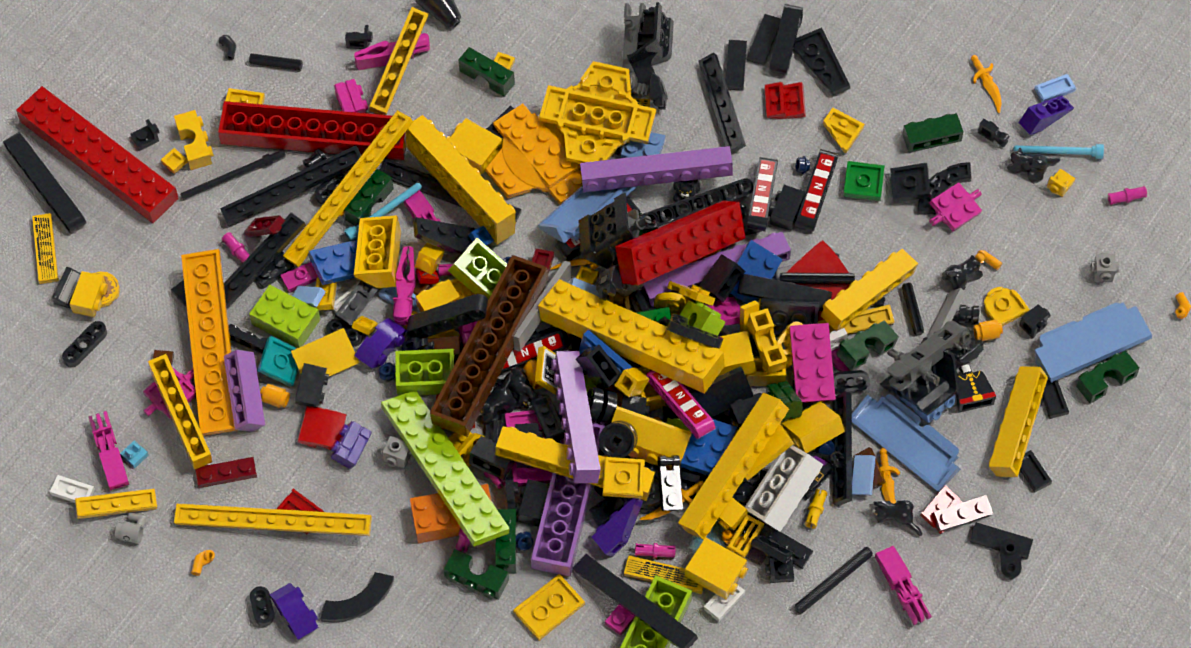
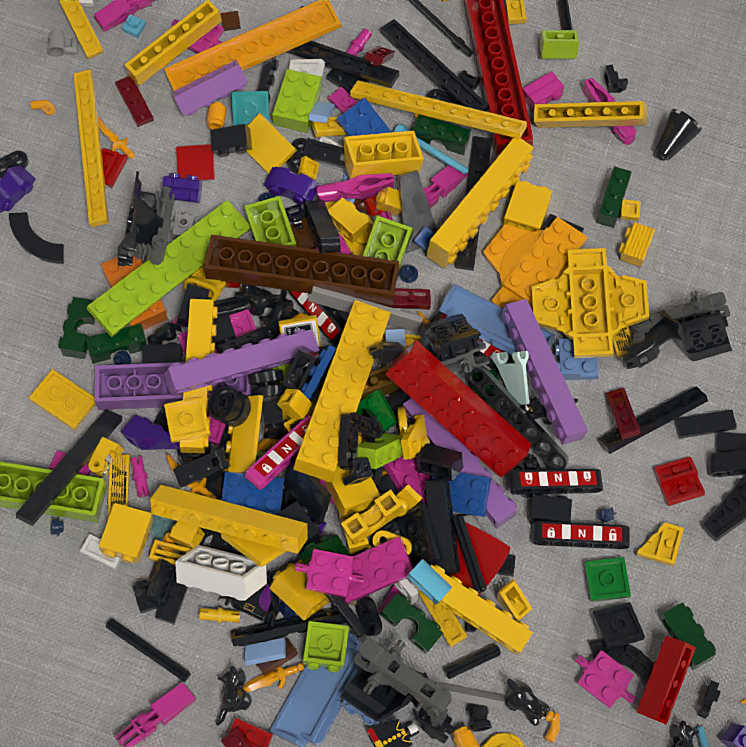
camera: 75 degrees right, 5 degrees up
none -> yellow leg [88,437,124,477]
none -> light orange piece [97,115,135,159]
none -> black piece [117,171,175,266]
none -> white plate [289,59,325,76]
none -> dark pink plate [295,549,364,598]
none -> lime plate [303,621,349,673]
none -> black pin [323,593,368,638]
none -> black bracket [342,457,373,486]
none -> medium azure brick [406,559,452,605]
none -> light aqua flag [492,351,530,404]
none -> yellow slope [497,579,533,621]
none -> lime brick [539,30,580,59]
none -> dark red plate [606,387,641,440]
none -> yellow brick [618,222,655,267]
none -> red brick [636,636,696,725]

